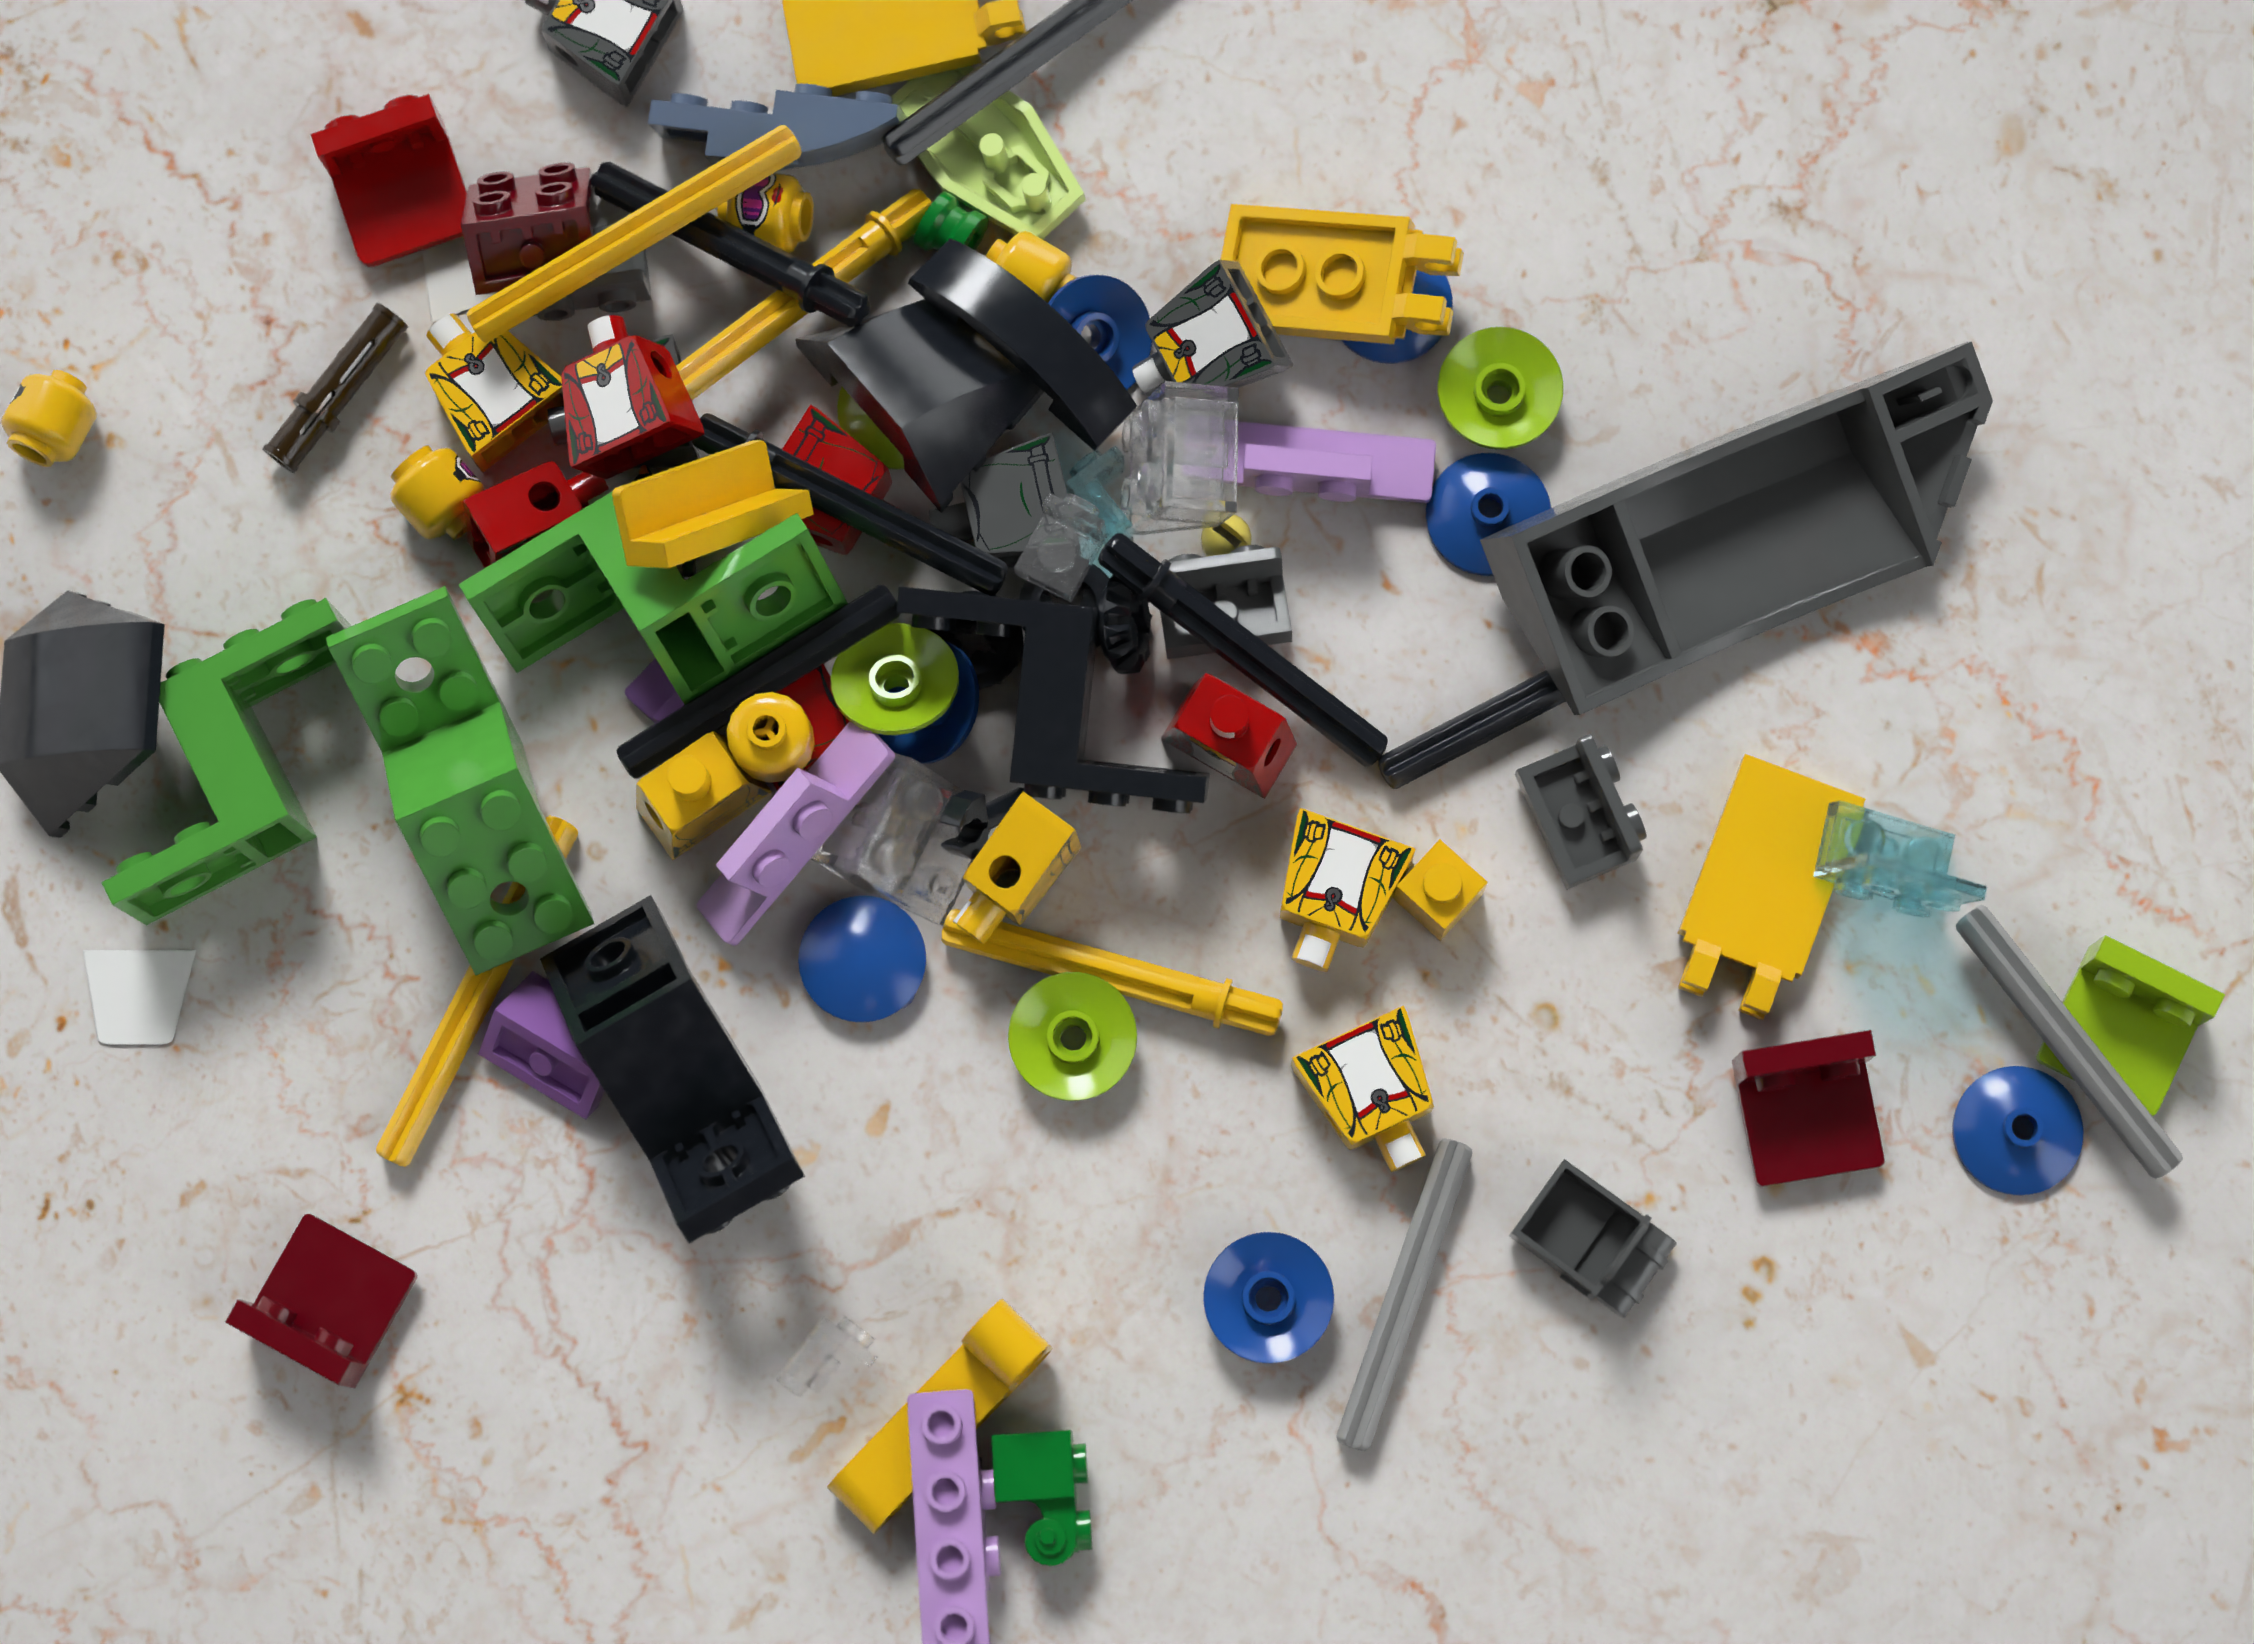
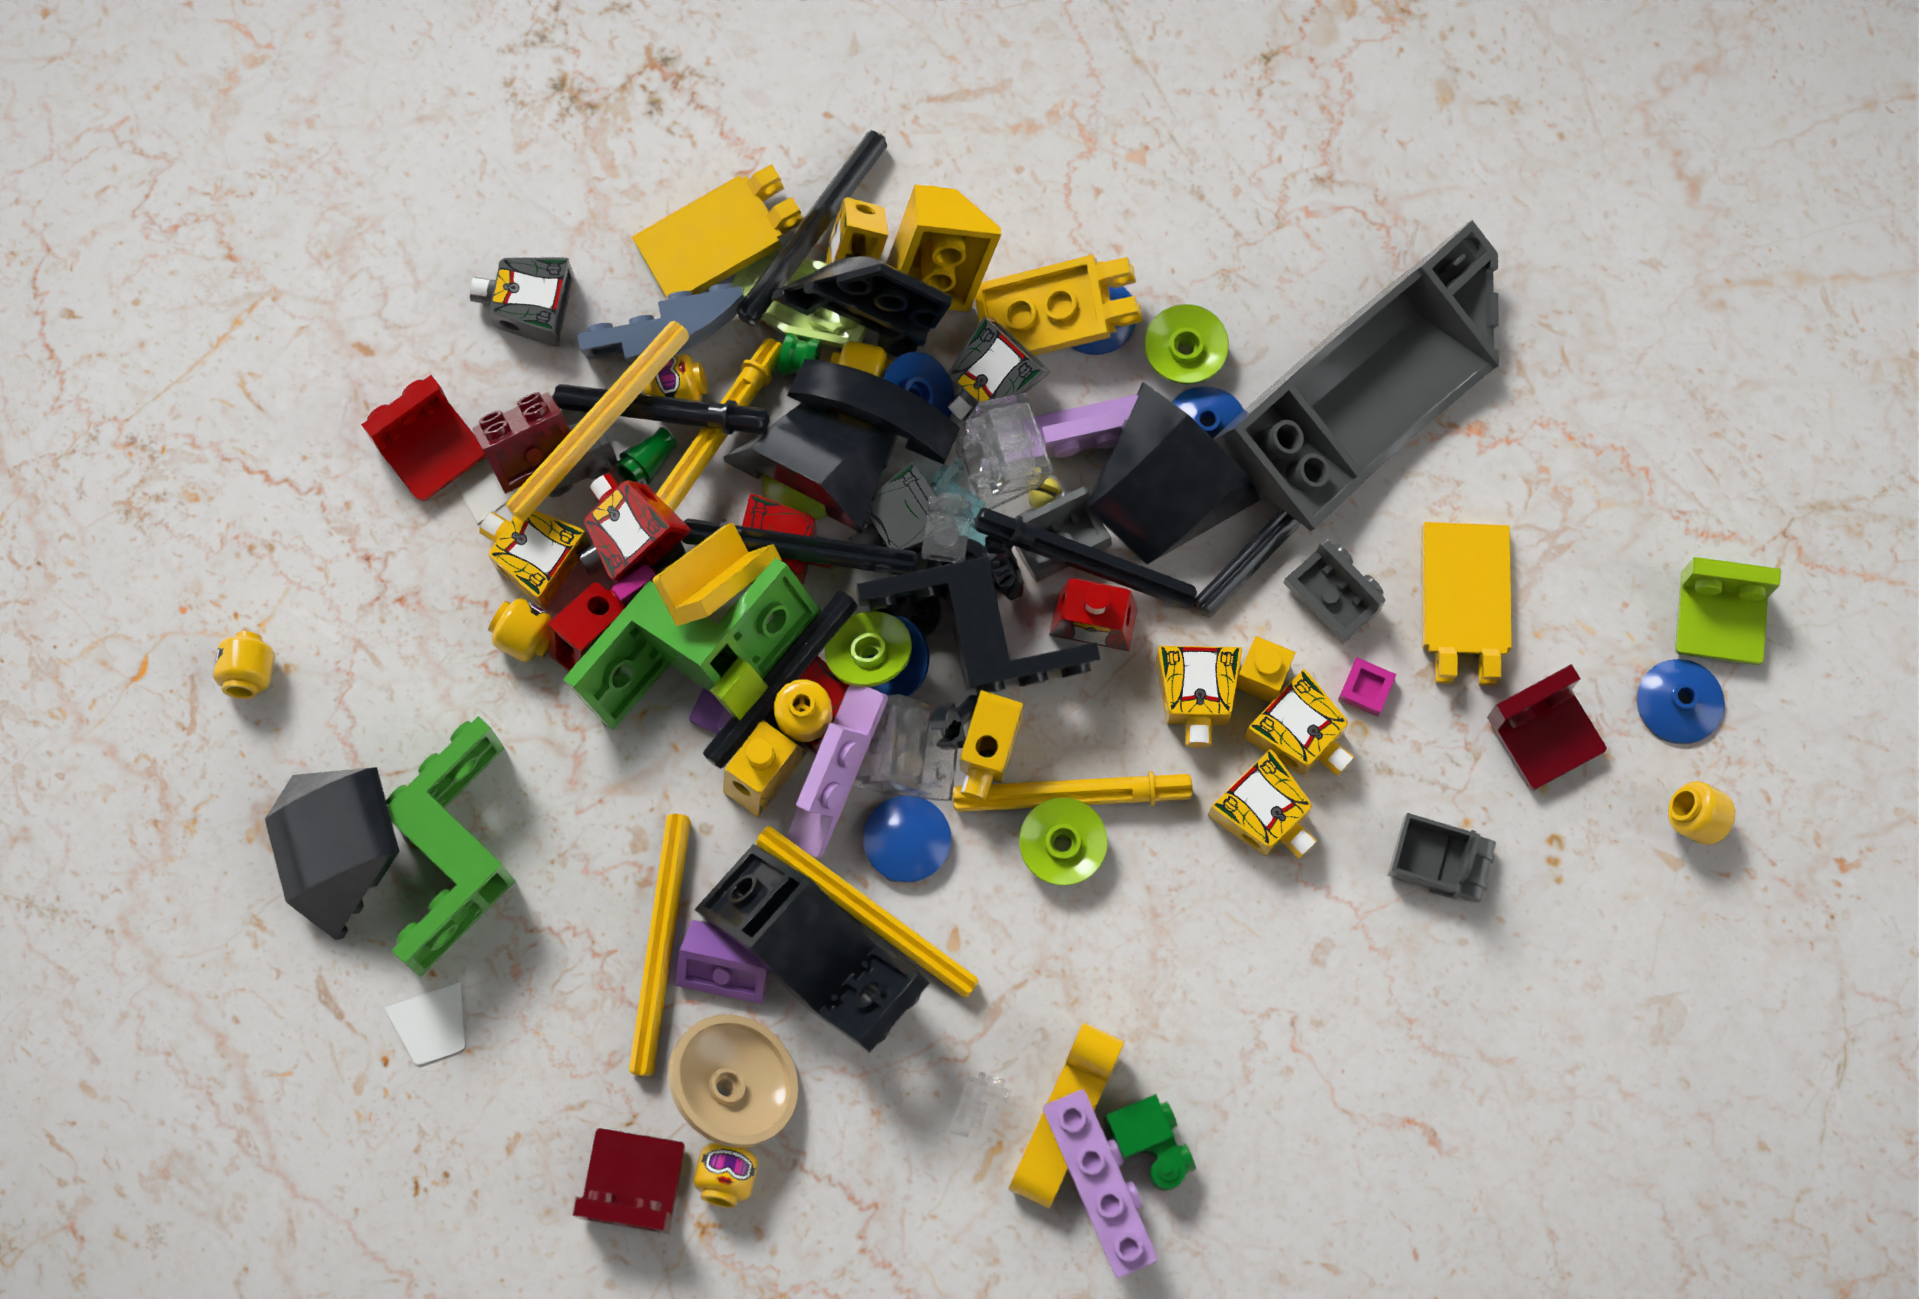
camera: 25 degrees left, 5 degrees down
dark brown pin [262,303,409,473] -> none
bright green bracket [326,586,595,975] -> none
blue dish [1203,1232,1334,1364] -> none
light grey axle [1337,1138,1472,1451] -> none
clear light blue bracket [1813,800,1987,917] -> none
light grey axle [1956,905,2183,1179] -> none
none -> dark pink tile [612,565,656,605]
none -> green cone [615,427,678,485]
none -> tan dish [668,1014,798,1148]
none -> yellow head [694,1142,758,1208]
none -> lime tile [710,657,768,720]
none -> yellow axle [755,826,978,998]
none -> black wedge [772,256,952,357]
none -> yellow torso [826,198,888,265]
none -> yellow slope [886,184,1001,312]
none -> black wedge [1086,382,1261,565]
none -> torso [1244,668,1355,777]
none -> dark pink tile [1338,657,1397,717]
none -> yellow head [1668,781,1736,845]

